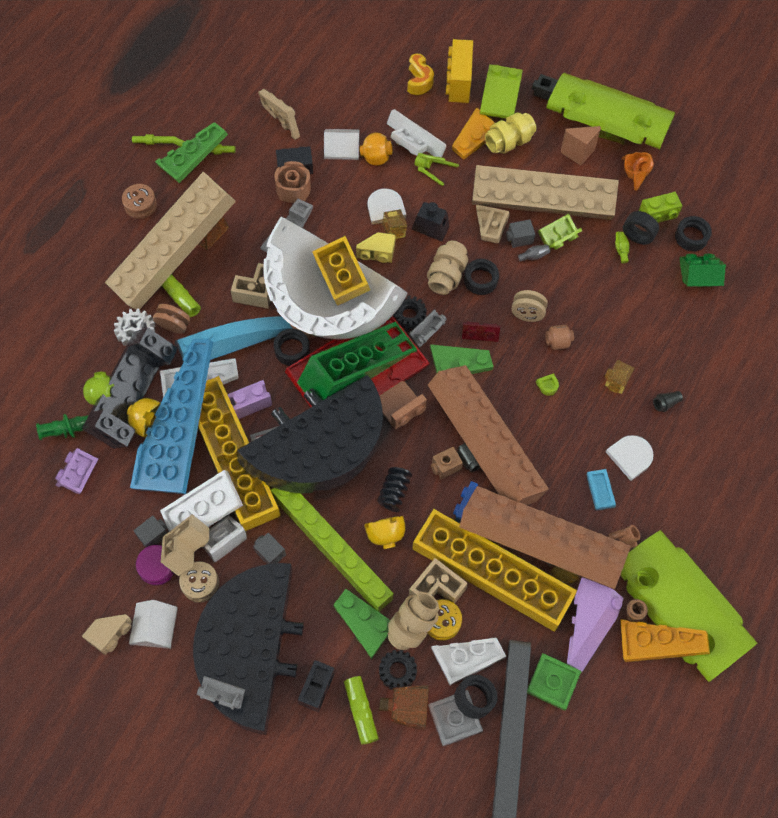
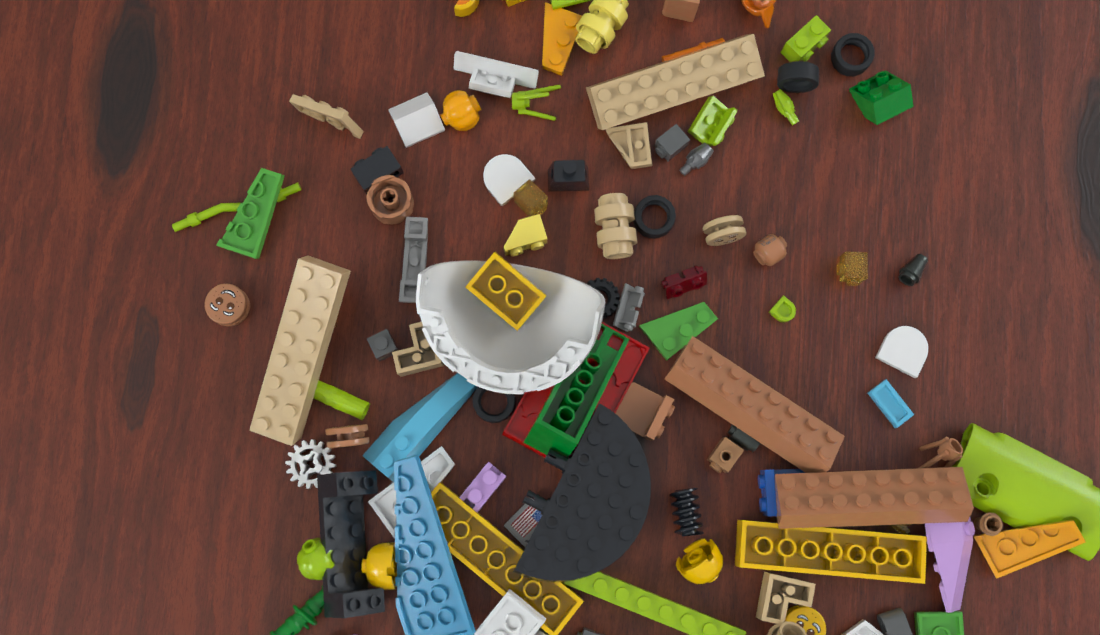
camera: 30 degrees left, 15 degrees up
none -> dark grey brick [367,329,399,362]

